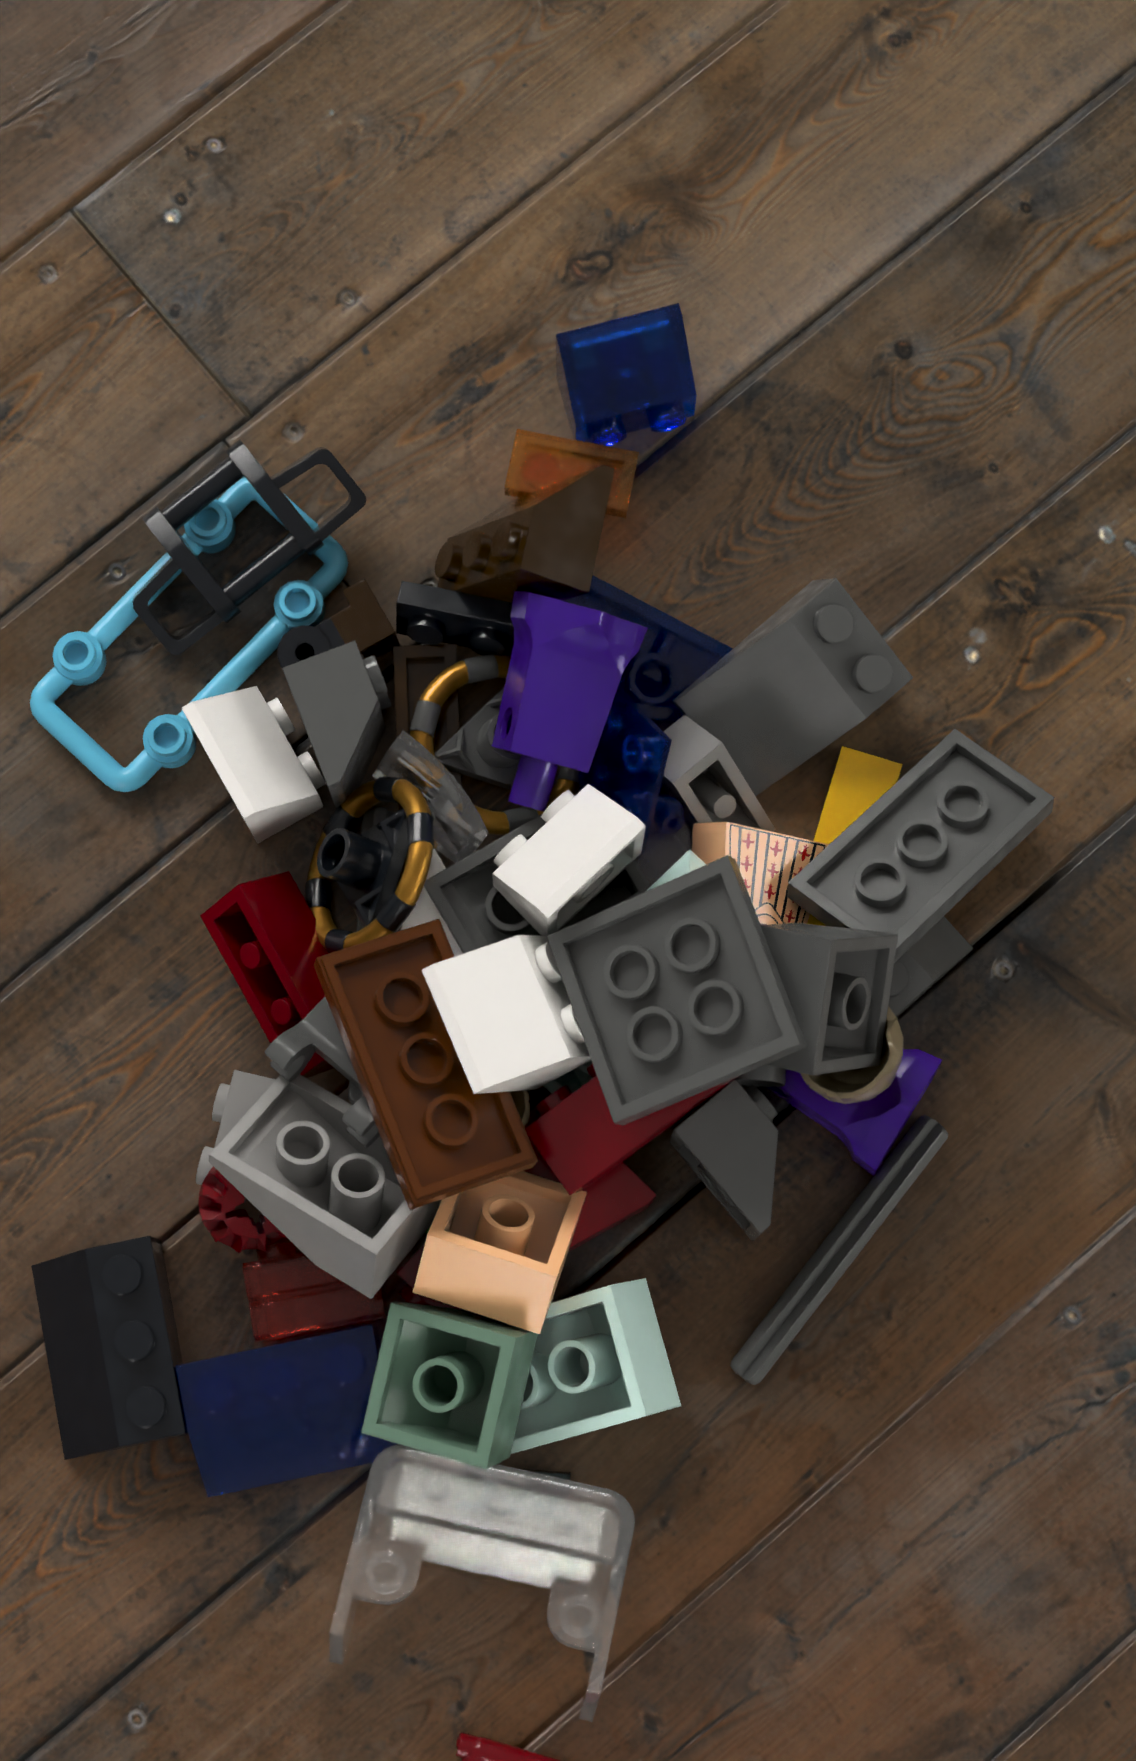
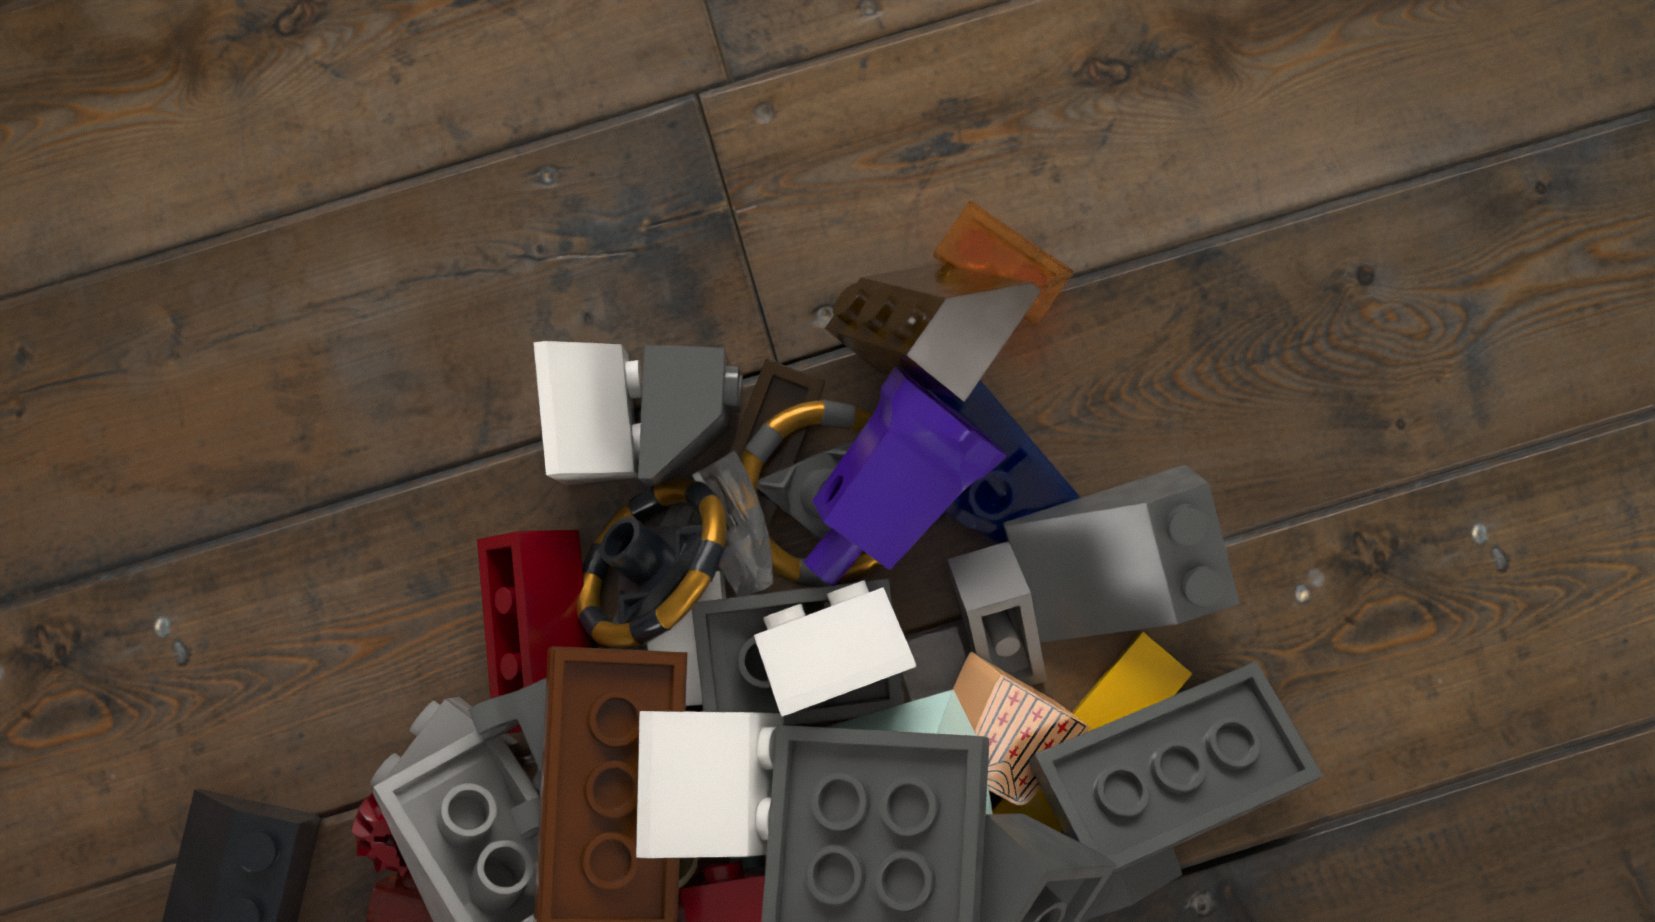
camera: 25 degrees right, 5 degrees up
medium azure bar [30,477,348,792] -> none
black bar [132,440,366,655] -> none
dark brown leg [277,579,400,670] -> none
black plate [396,581,514,656] -> none
clear blue slope [556,303,697,448] -> none
clear blue hinge [579,687,684,853] -> none

